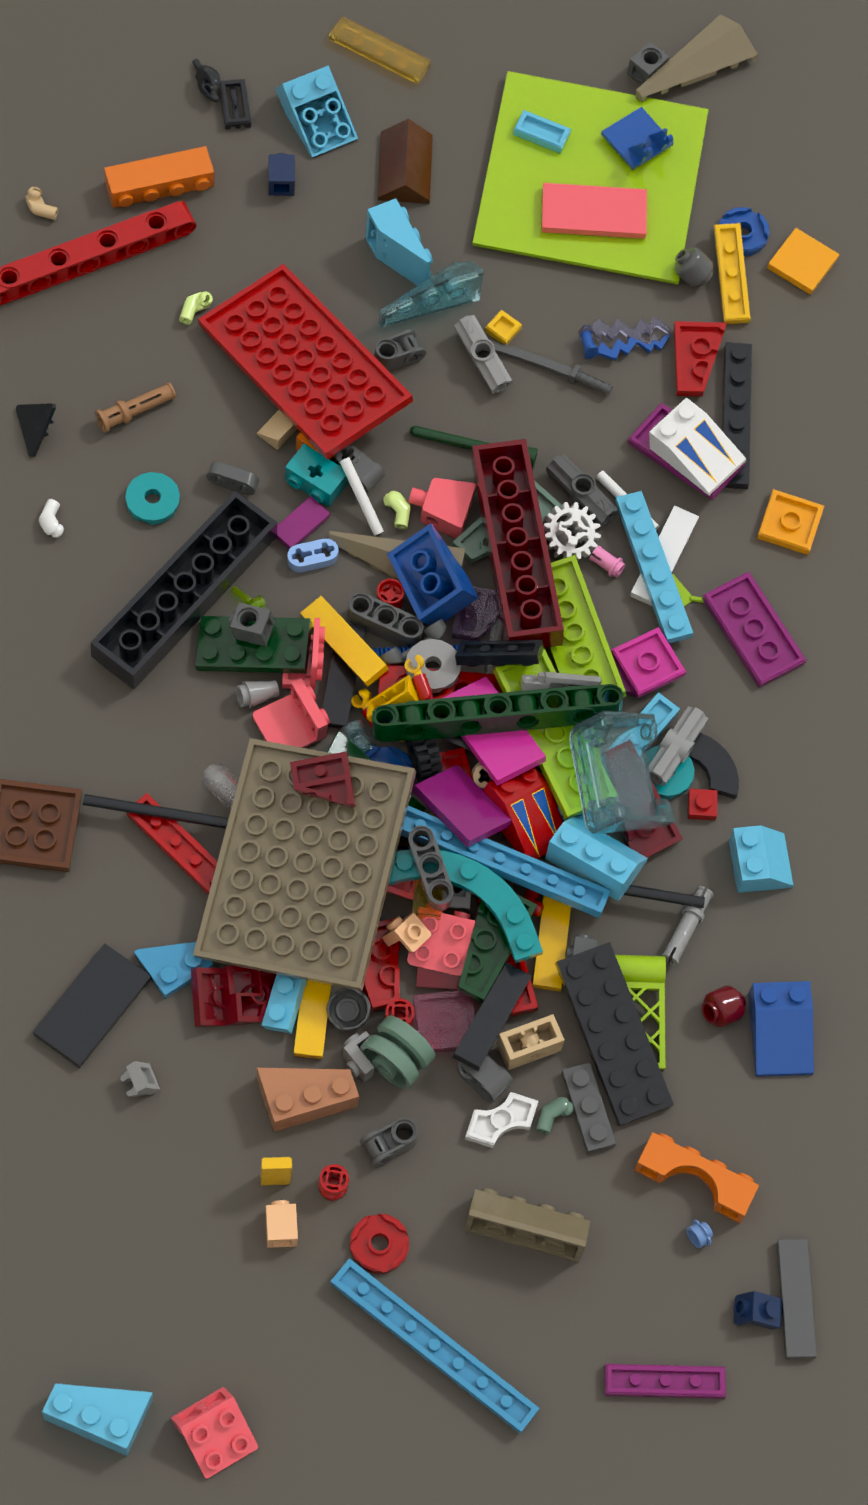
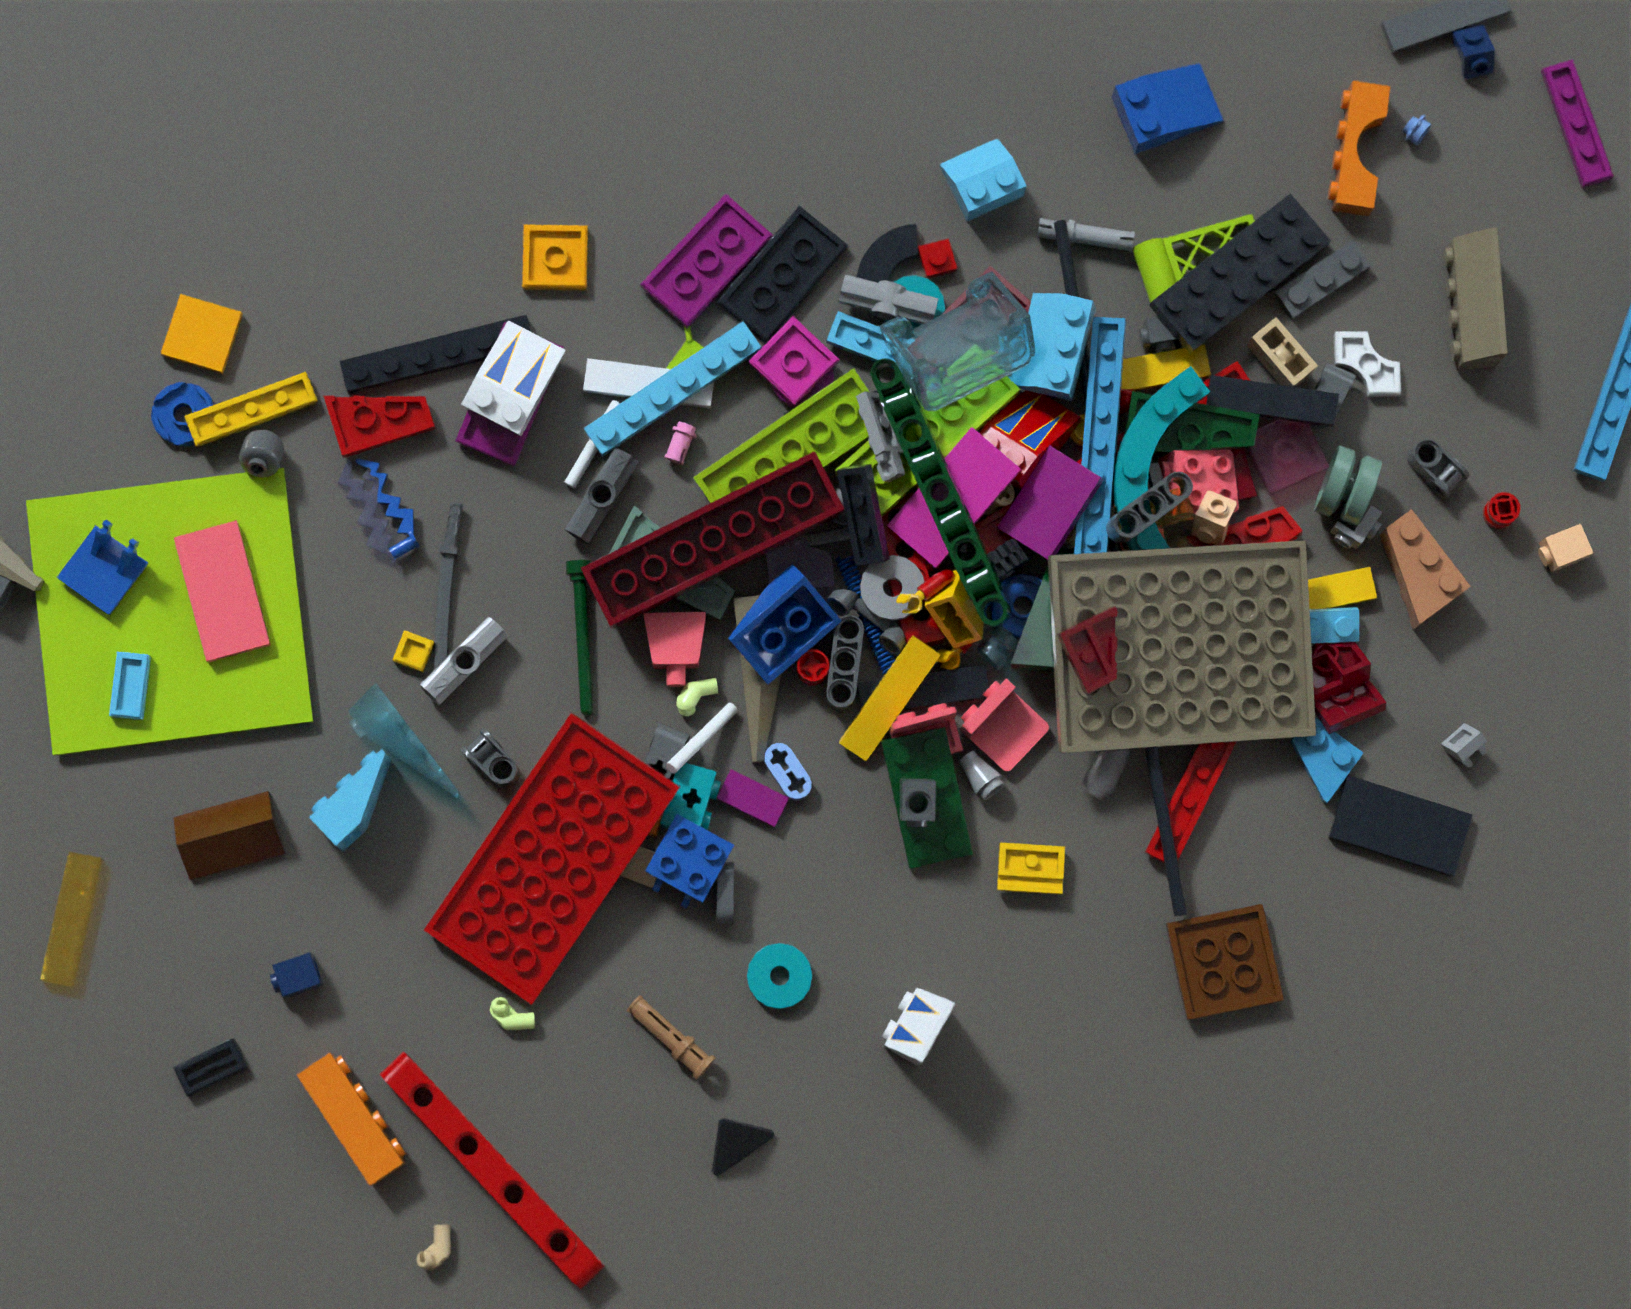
camera: 105 degrees left, 15 degrees up
white arm [39,499,64,538] -> none
black brick [90,491,278,689] -> none
black hand [193,59,221,102] -> none
clear neon green hand [231,586,266,609] -> none
yellow tile [260,1157,292,1186] -> none
medium azure slope [275,65,358,158] -> none
dark grey hair [326,988,371,1032] -> none
red tile [350,1214,409,1274] -> none
red wheel [384,998,415,1027] -> none
sand green arm [536,1097,574,1134] -> none
white gear [543,502,601,561] -> none
dark red head [702,985,746,1027] -> none
none -> blue plate [645,814,734,909]
none -> black tile [718,205,848,343]
none -> white slope [882,988,955,1066]
none -> yellow plate [997,842,1065,895]

